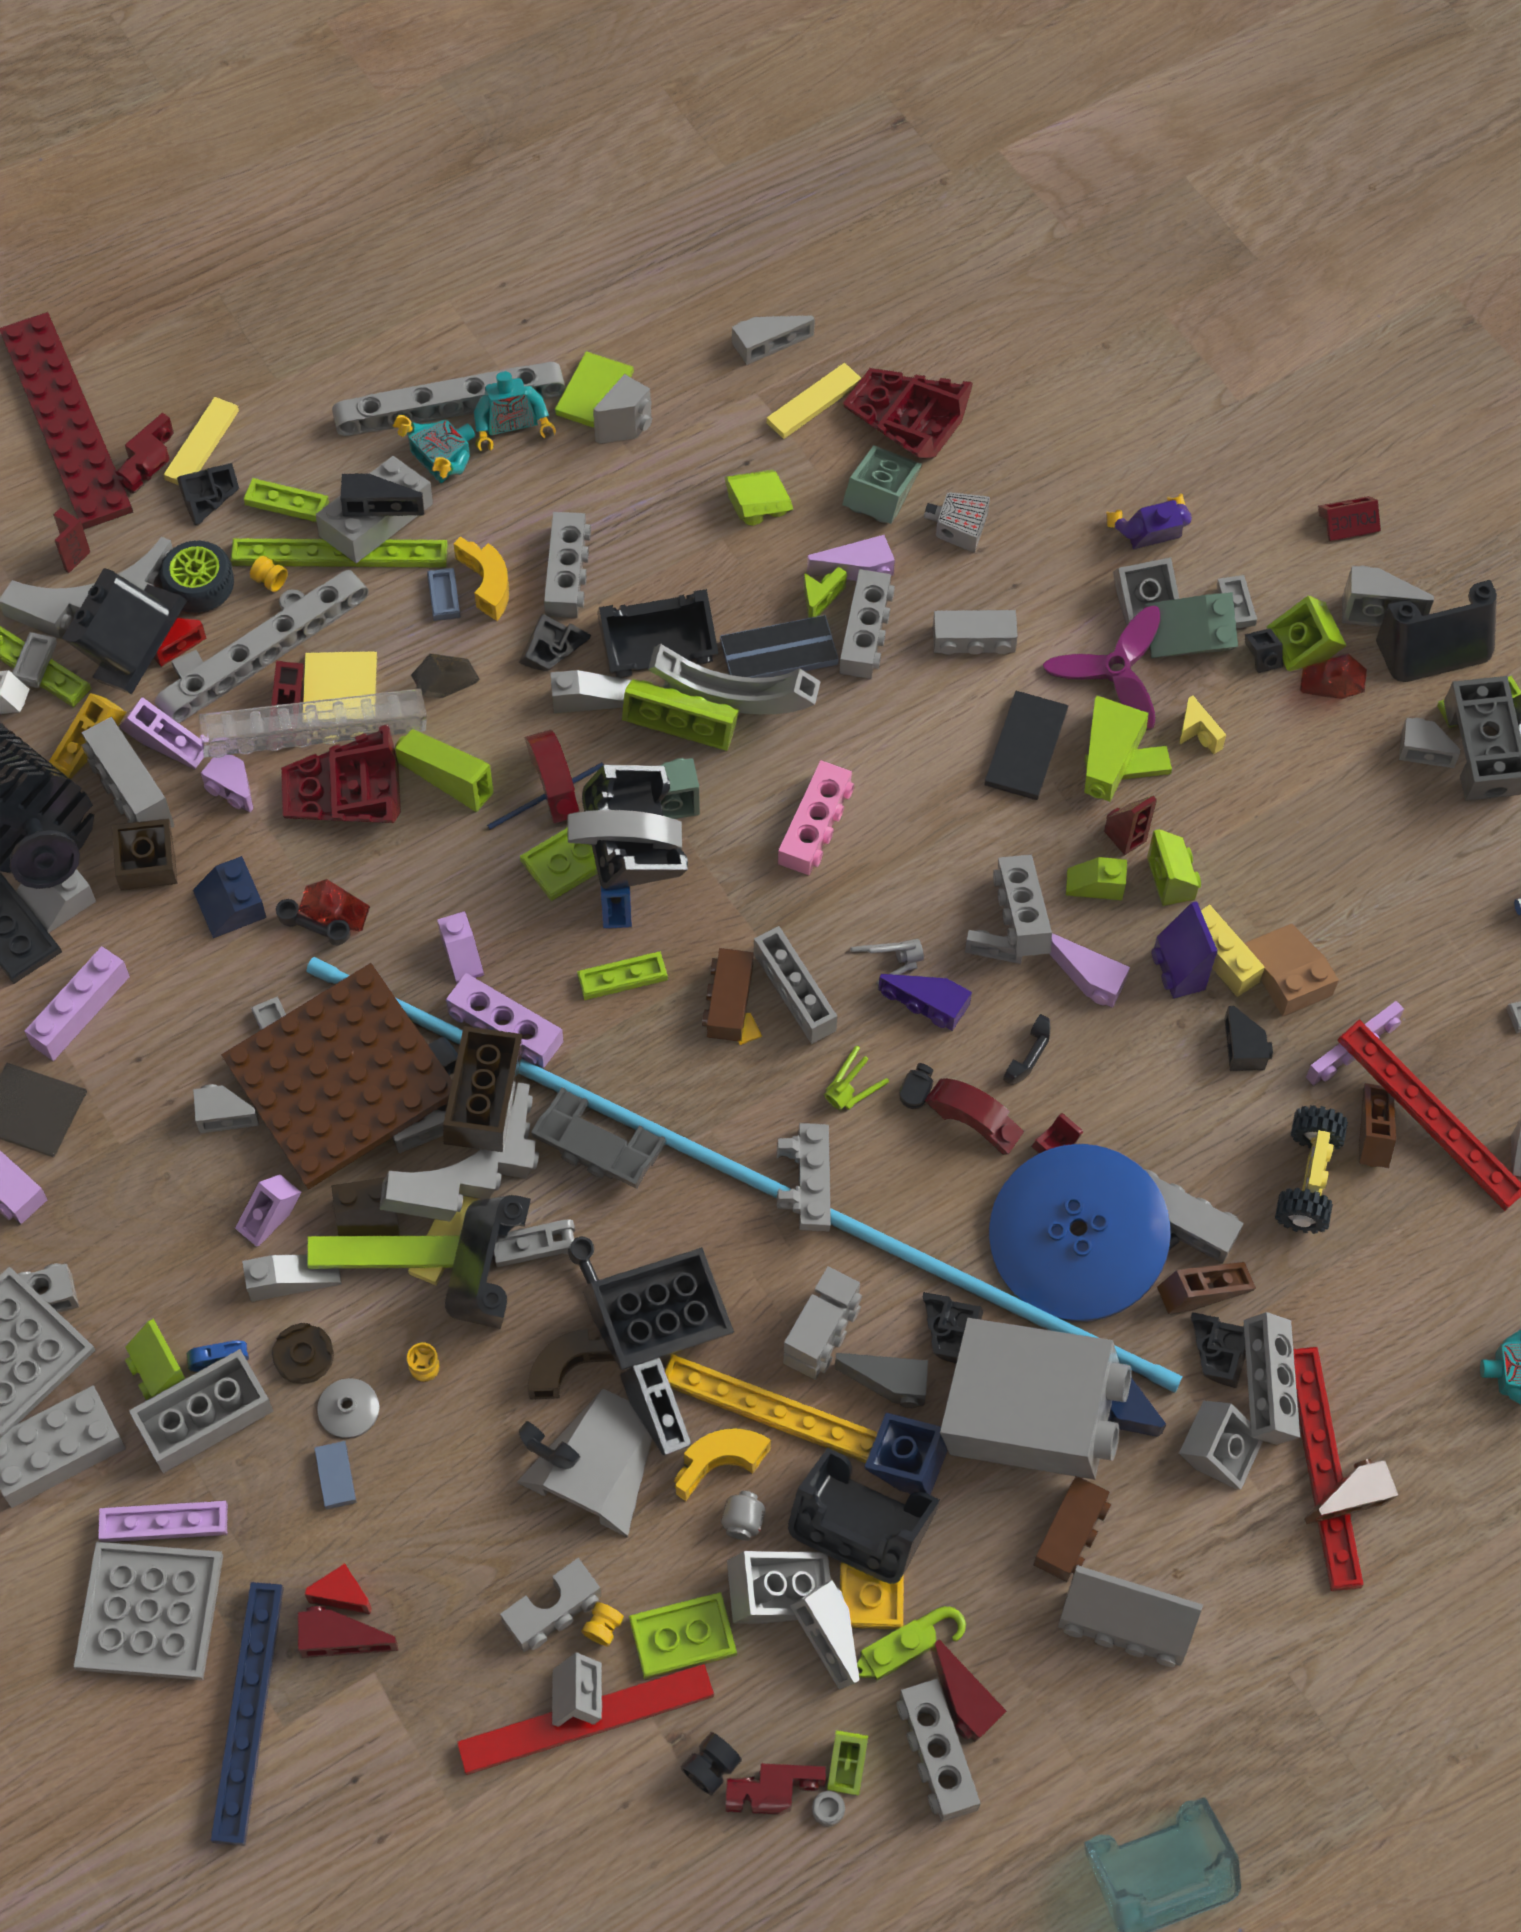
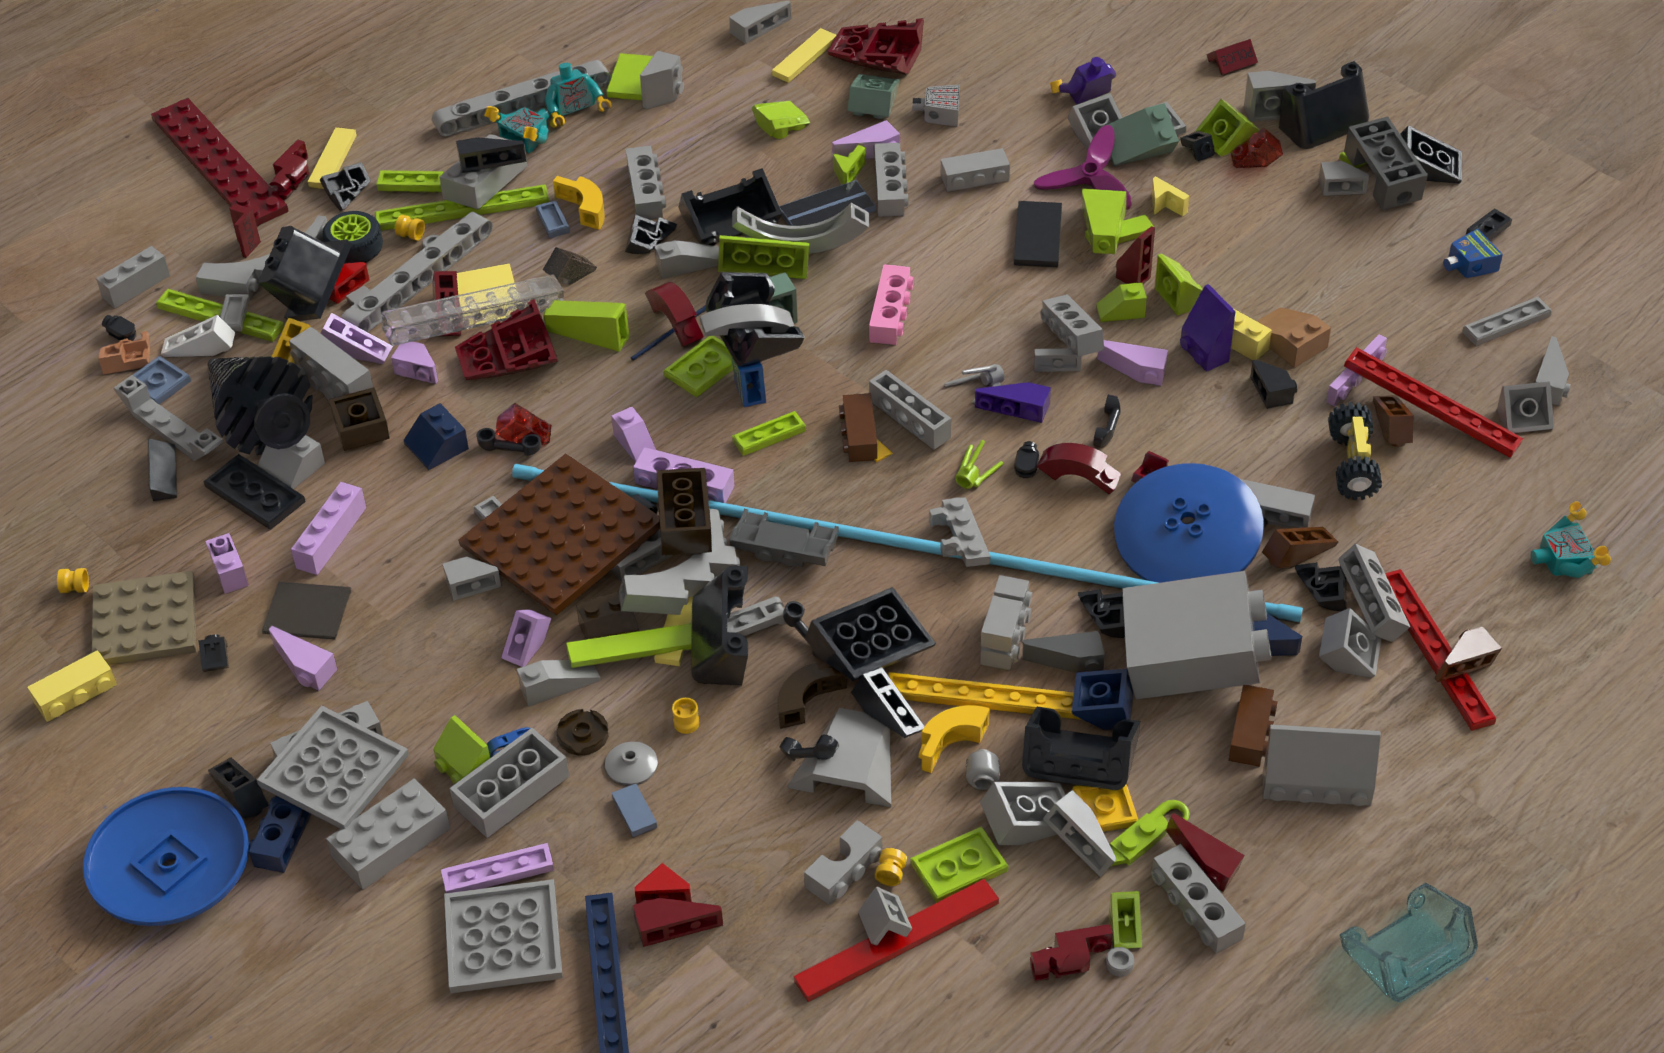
camera: 10 degrees left, 15 degrees down
black wheel [681,1732,742,1796] -> none

